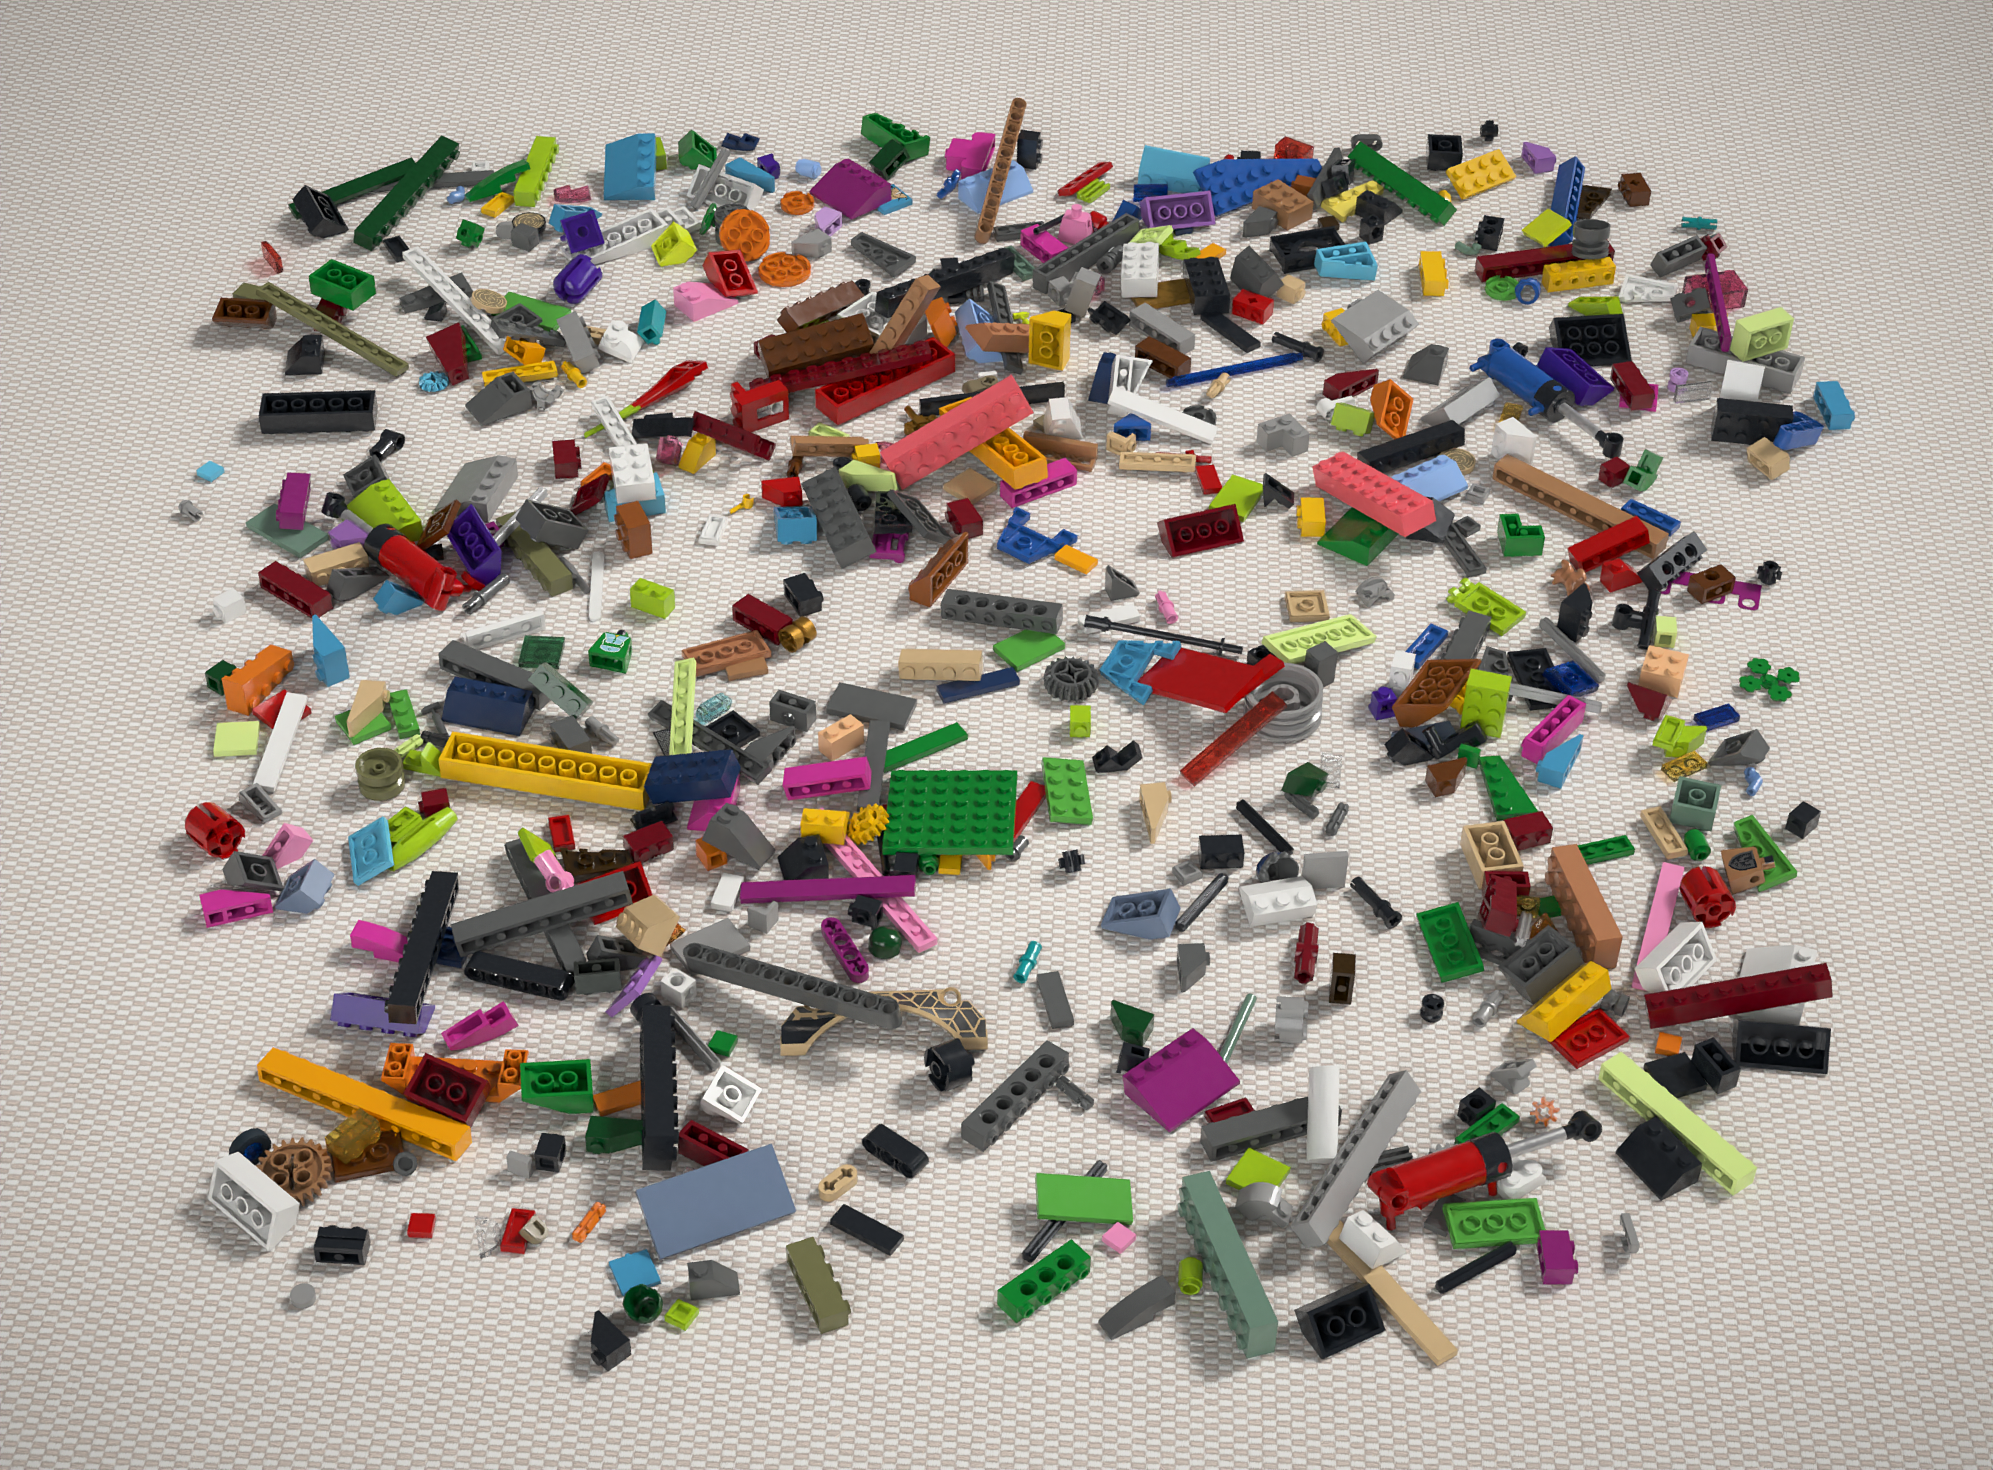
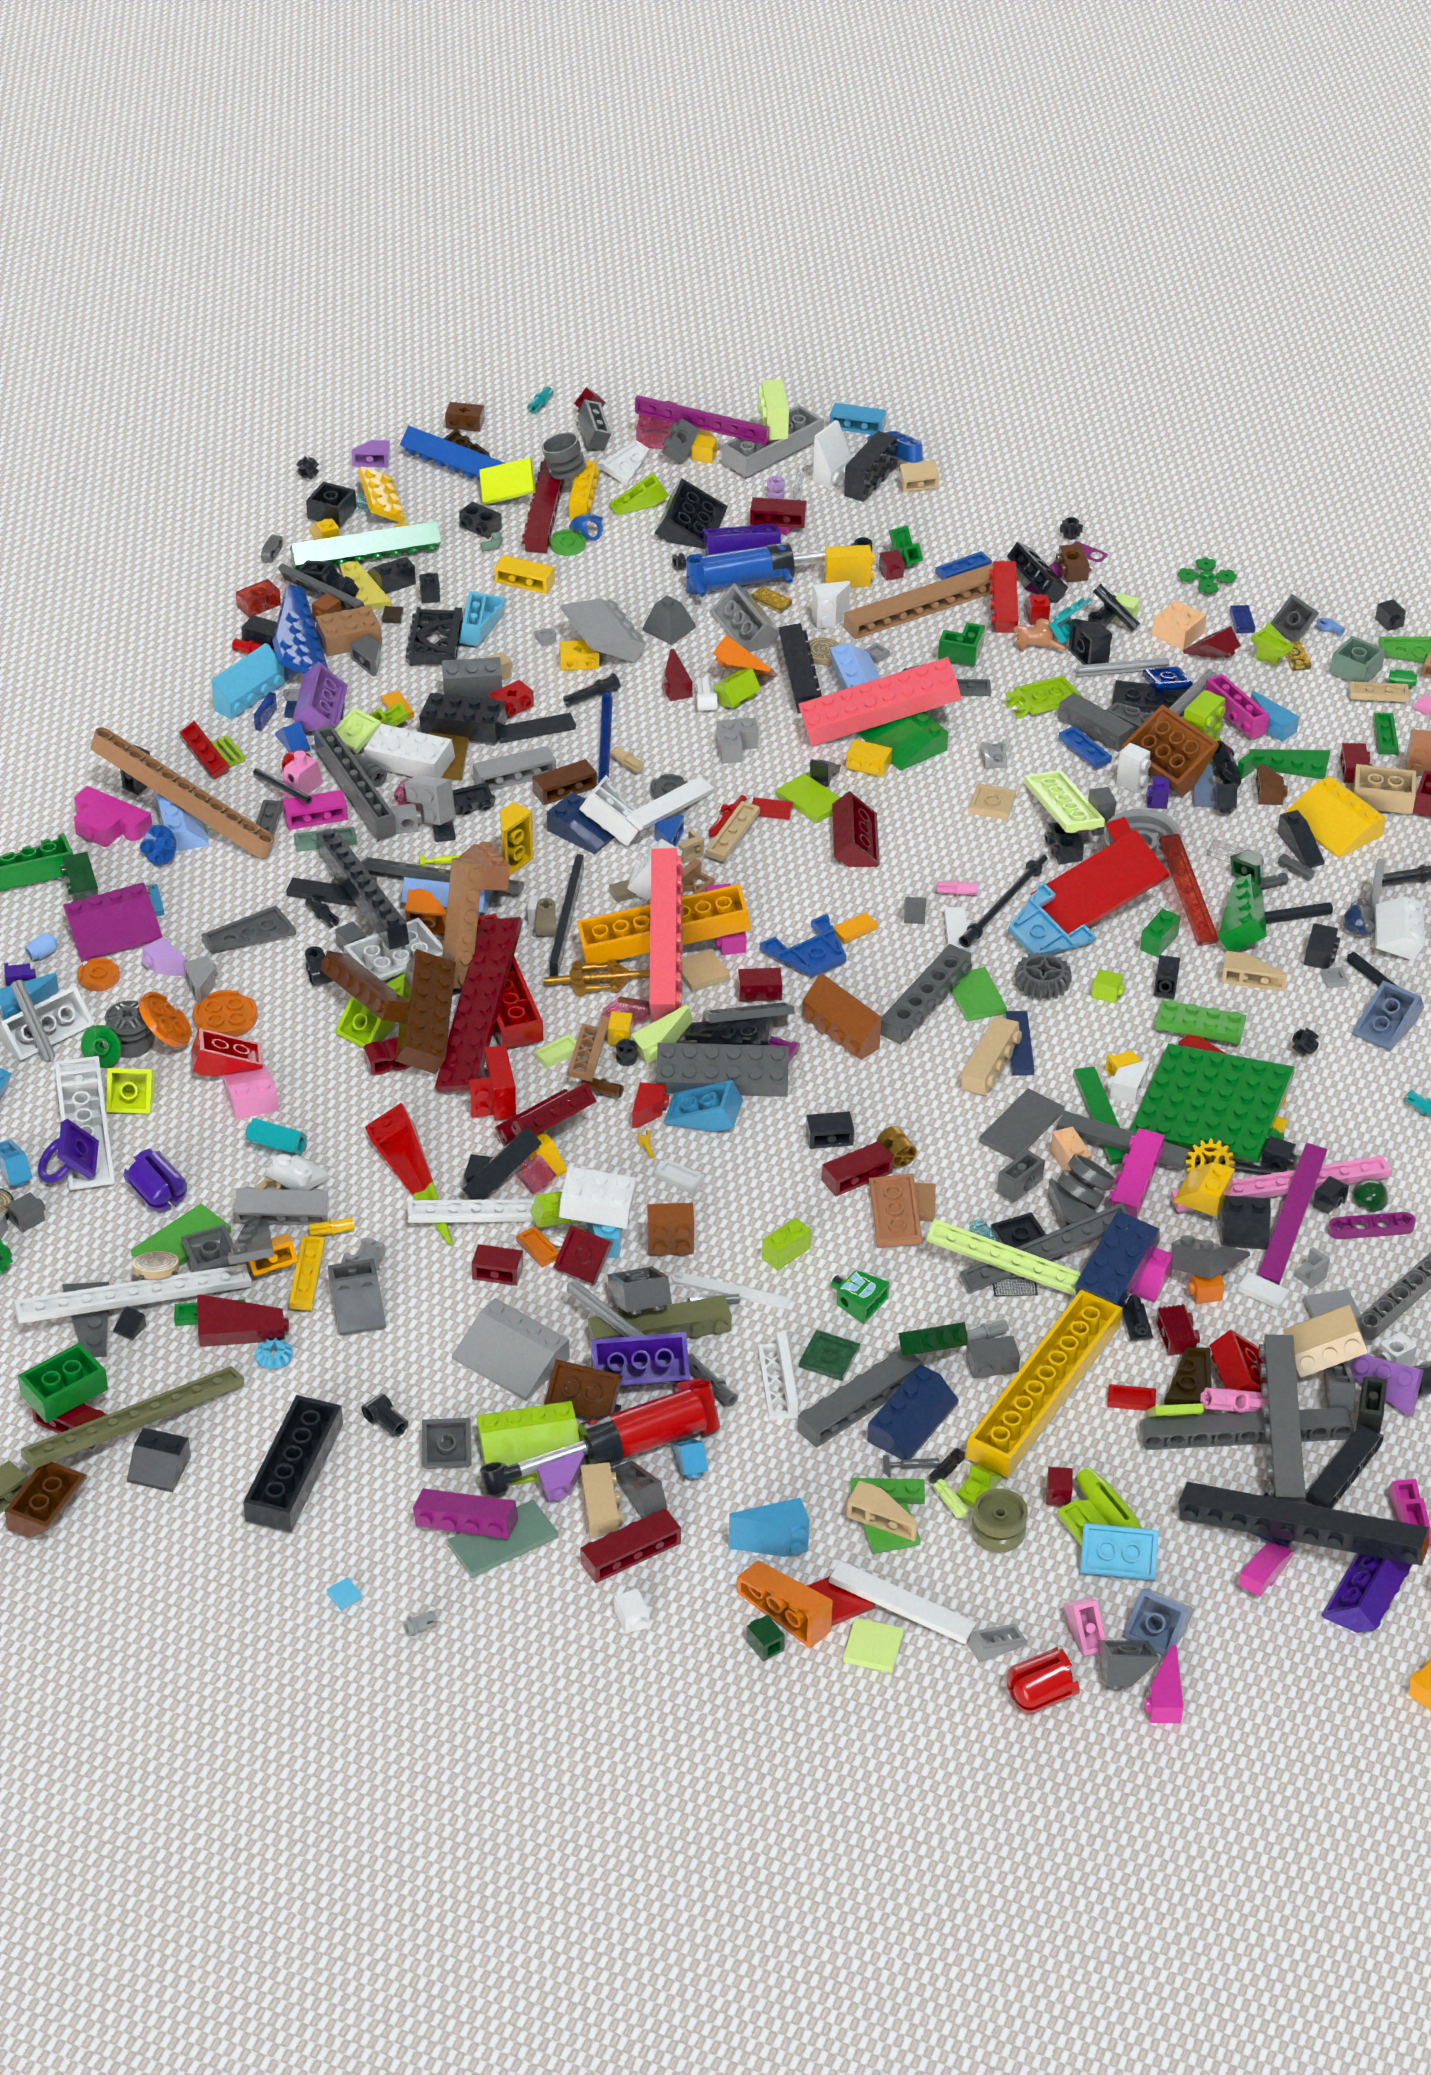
camera: 70 degrees left, 0 degrees up
none -> yellow slope [309,518,340,540]
none -> yellow brick [824,545,875,587]
none -> teal bracket [1049,597,1092,644]
none -> dark grey wheel [1057,1153,1116,1207]
none -> yellow brick [1105,1050,1141,1077]
none -> white slope [1108,1060,1150,1105]
none -> green brick [1140,908,1181,958]
none -> green wedge [1218,874,1267,952]
none -> black slope [1277,810,1325,868]
none -> yellow slope [1284,776,1386,858]

